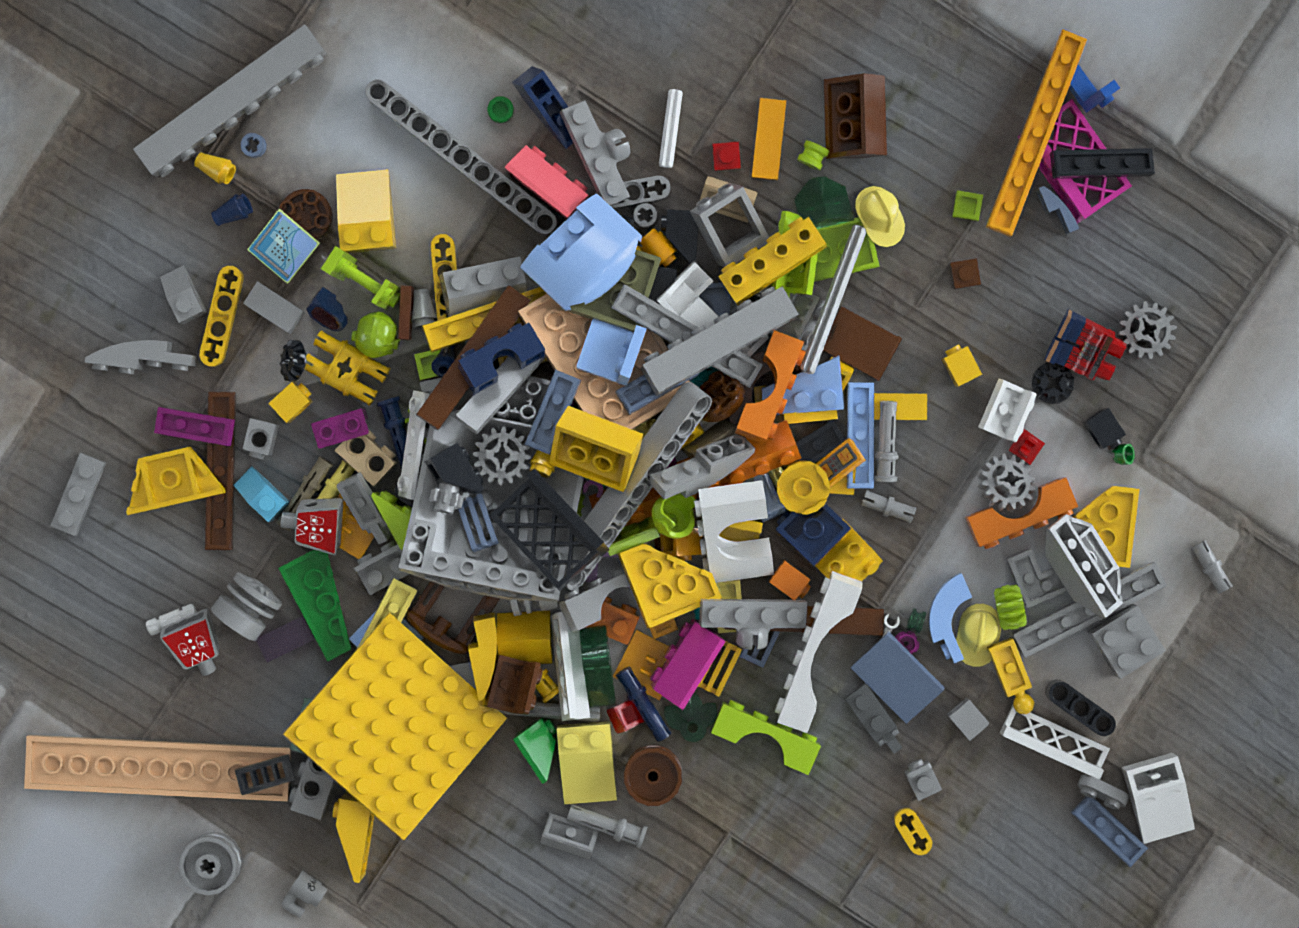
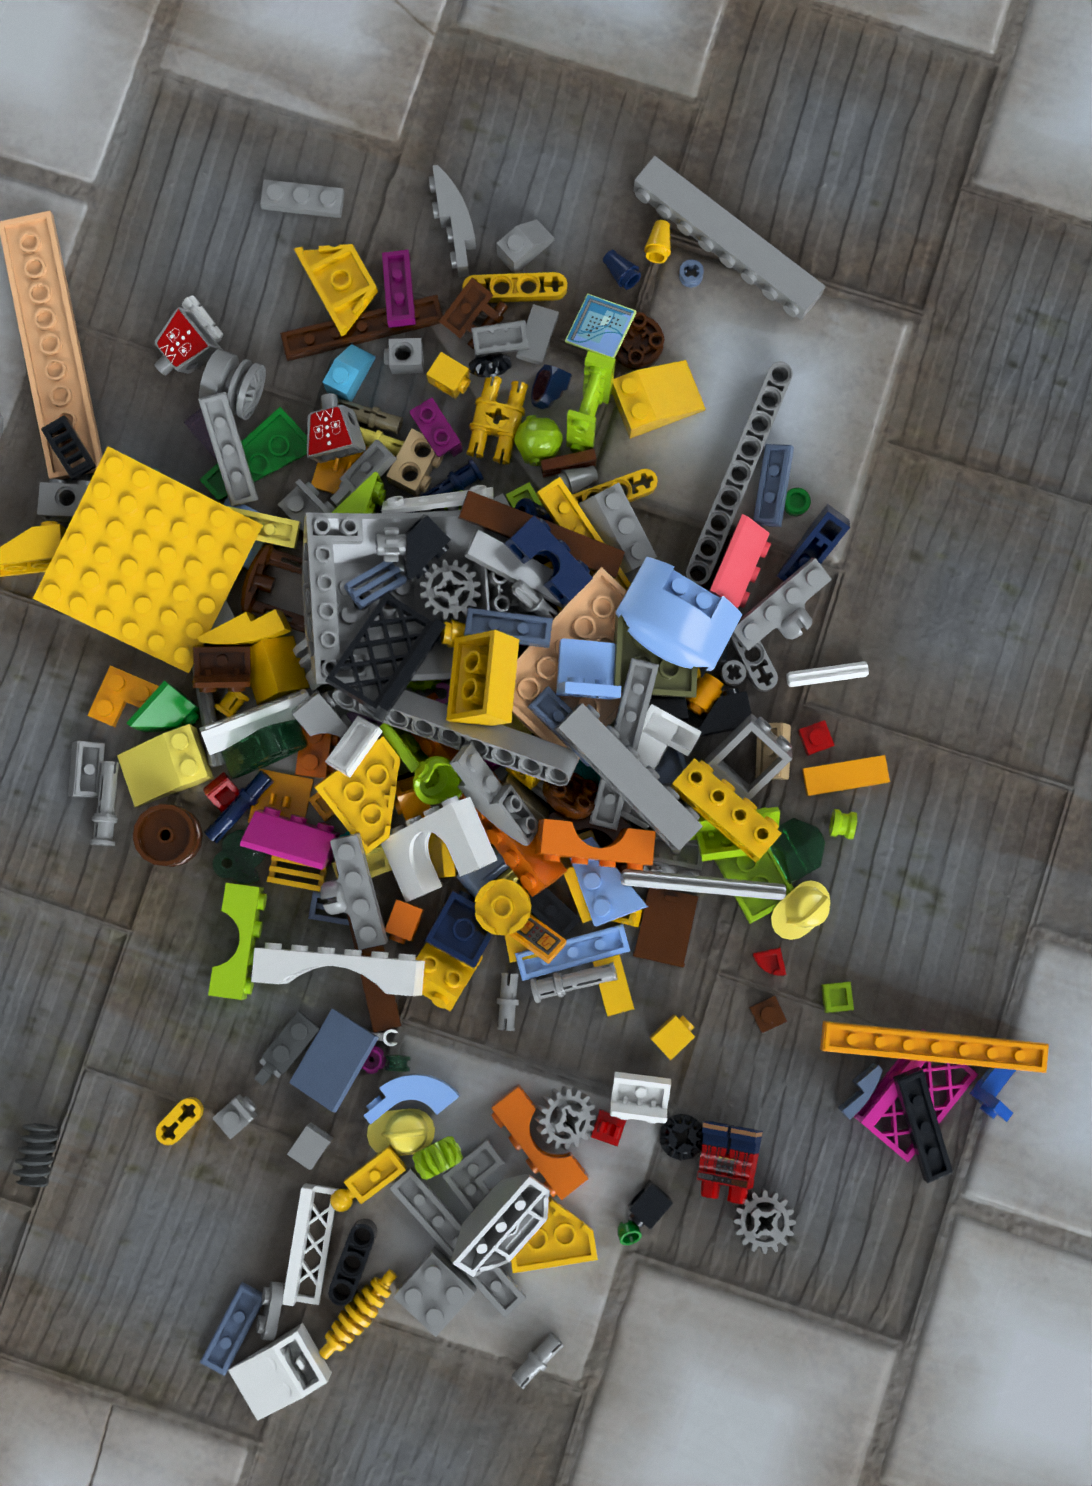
camera: 80 degrees right, 5 degrees down
reddish brown slope [824,73,887,159] -> none
none -> light orange plate [87,665,159,727]
none -> light grey tile [198,391,259,507]
none -> yellow piece [319,1269,398,1360]
none -> white tile [325,716,383,778]
none -> reddish brown plate [439,277,508,349]
none -> light grey plate [471,320,529,357]
none -> light grey axle [511,579,558,619]
none -> red tile [752,947,787,976]
none -> sand blue tile [753,444,794,527]

